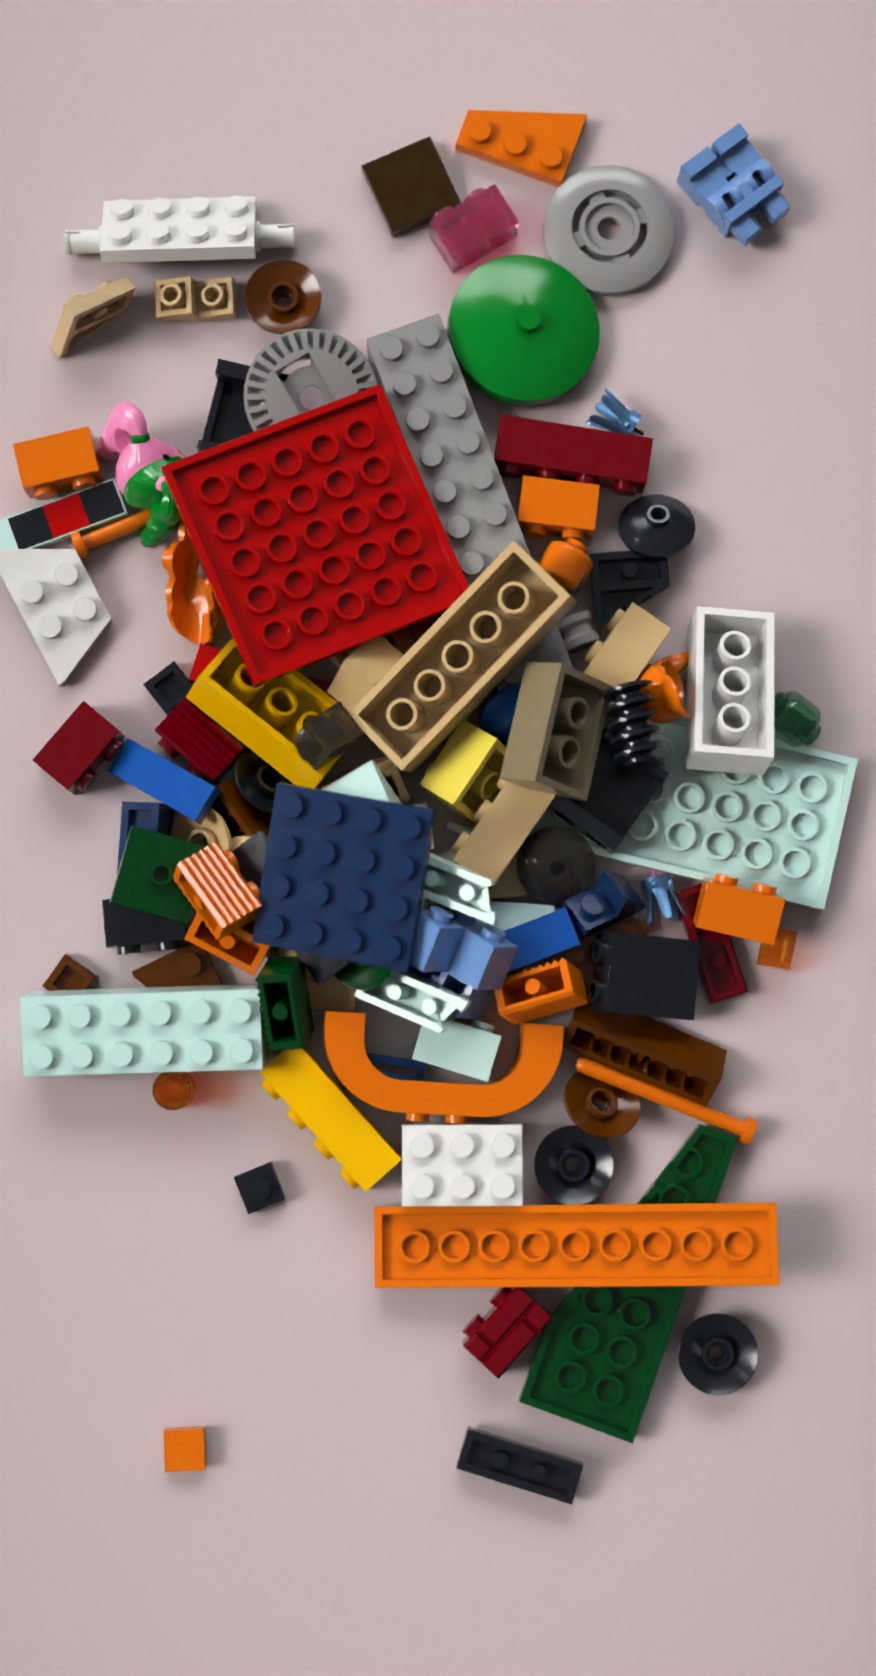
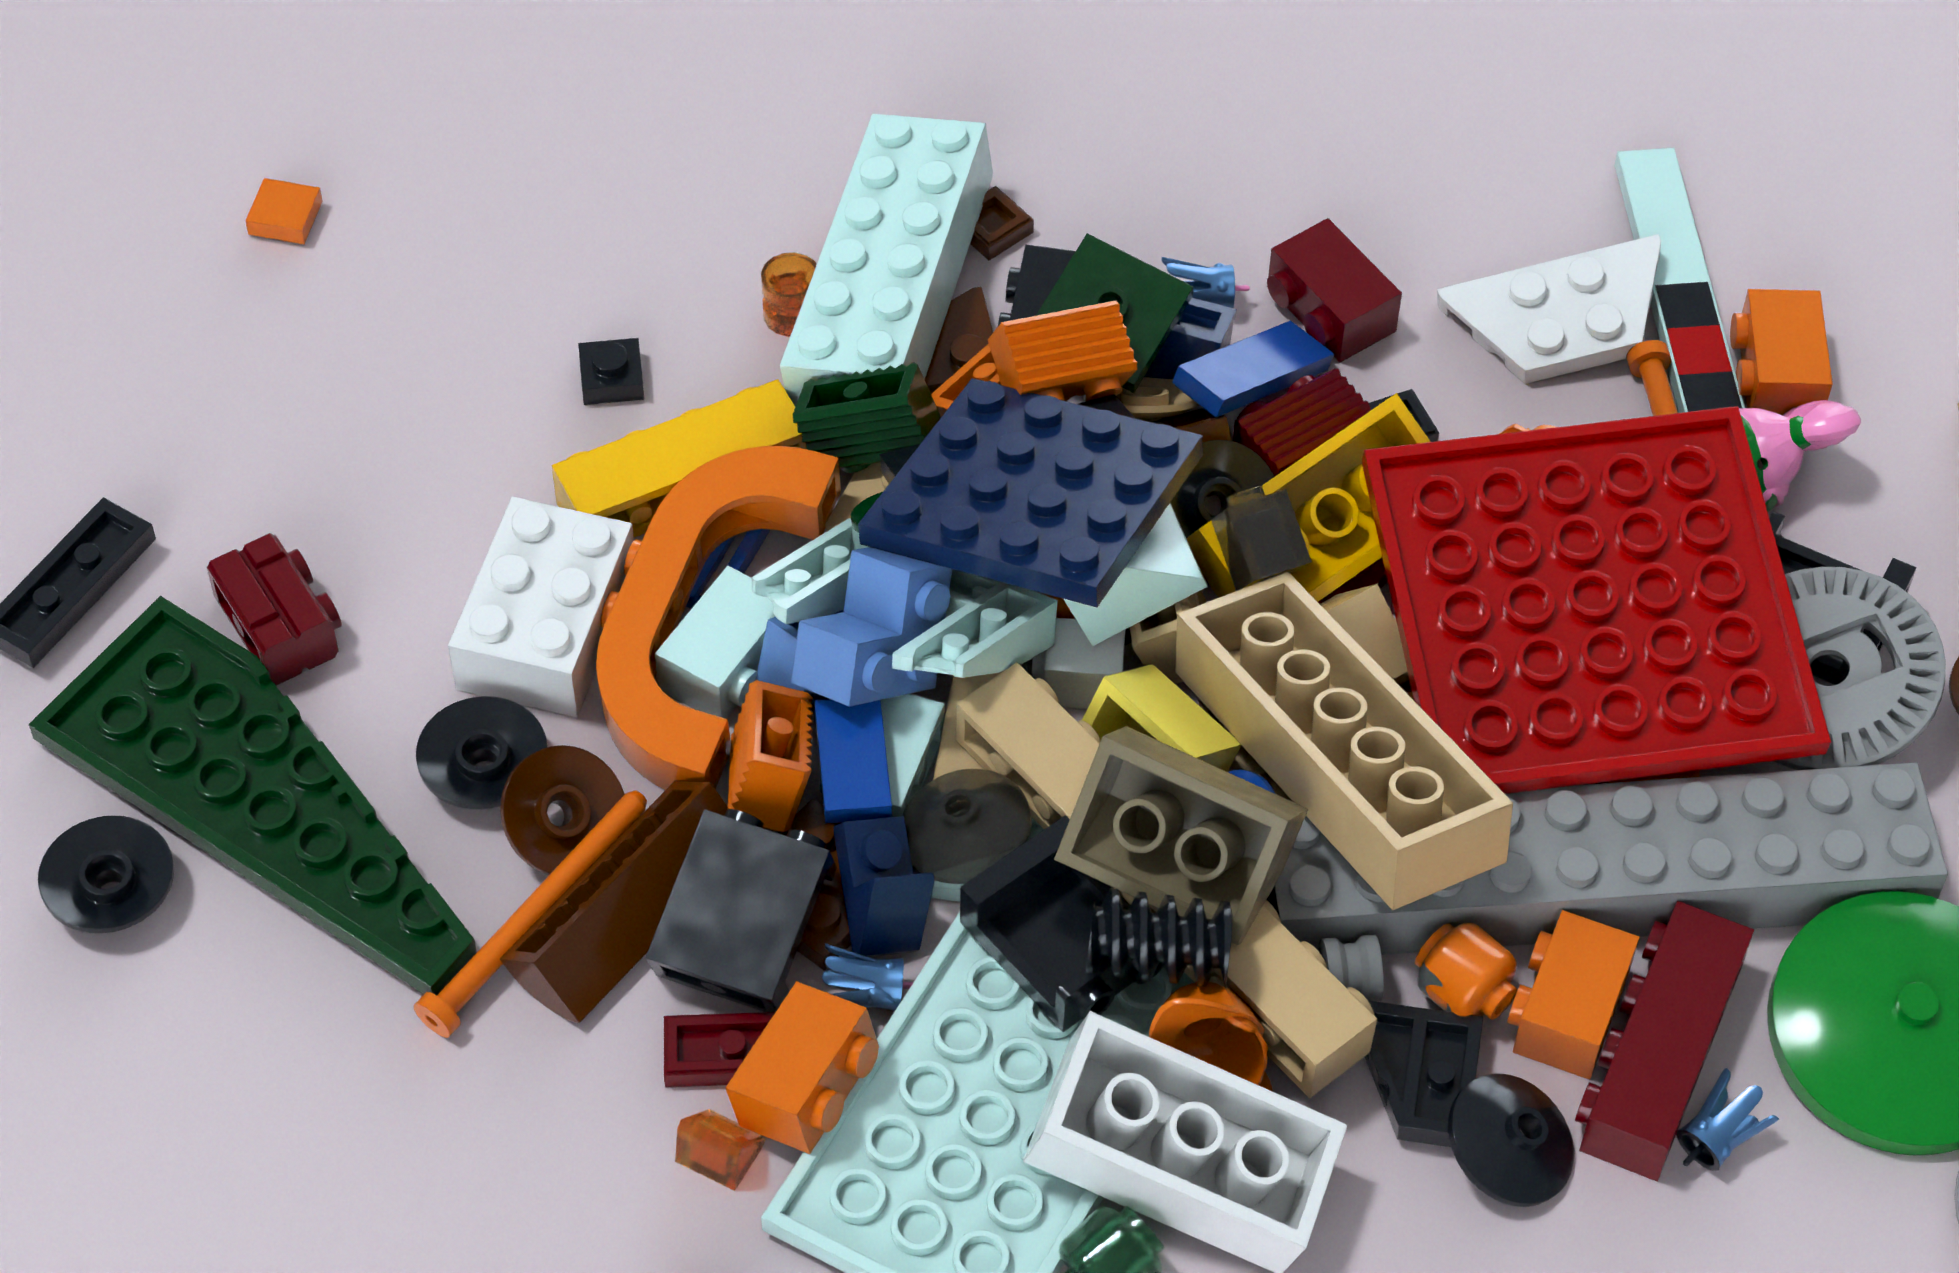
camera: 110 degrees right, 30 degrees down
orange plate [374,1203,780,1288] -> none
none -> flat silver piece [1161,257,1250,308]

